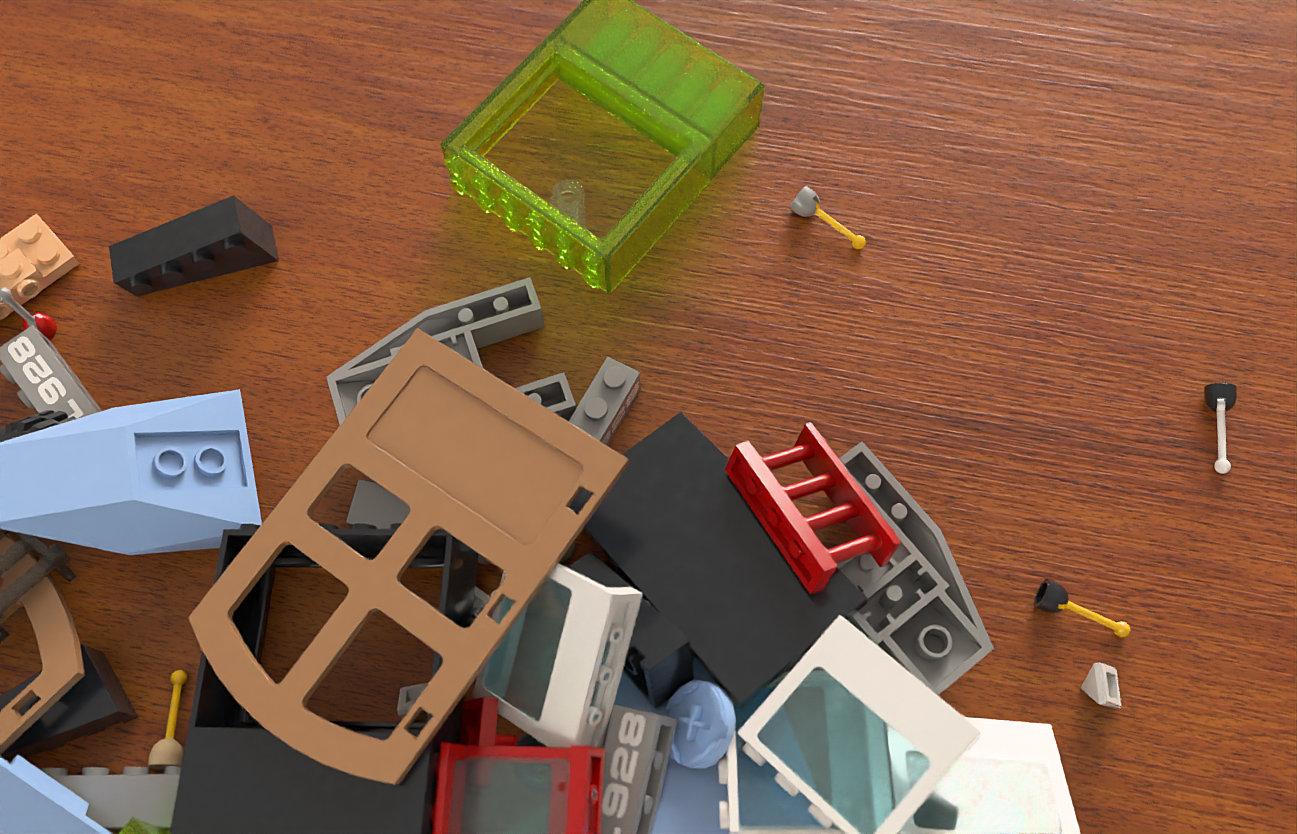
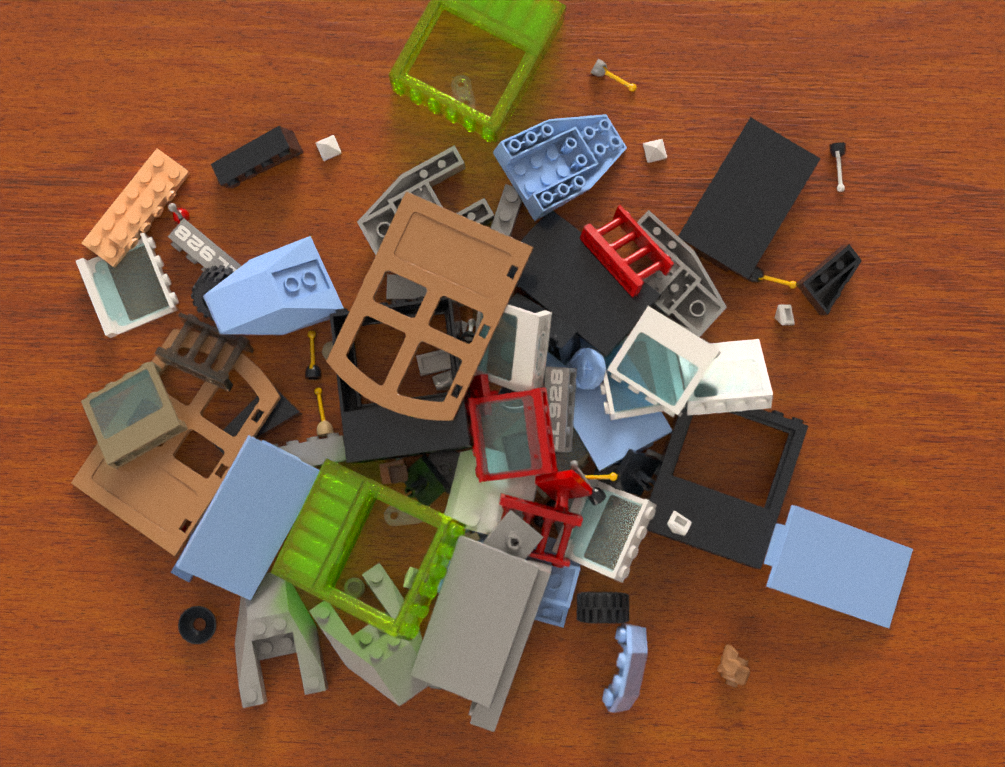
camera: 10 degrees left, 15 degrees up
none -> hinge [305,331,322,380]
none -> white slope [316,135,342,161]
none -> white tile [416,350,451,376]
none -> light blue wedge [493,114,627,221]
none -> white slope [643,139,667,163]
none -> black piece [678,117,821,280]
none -> black wedge [796,244,862,316]

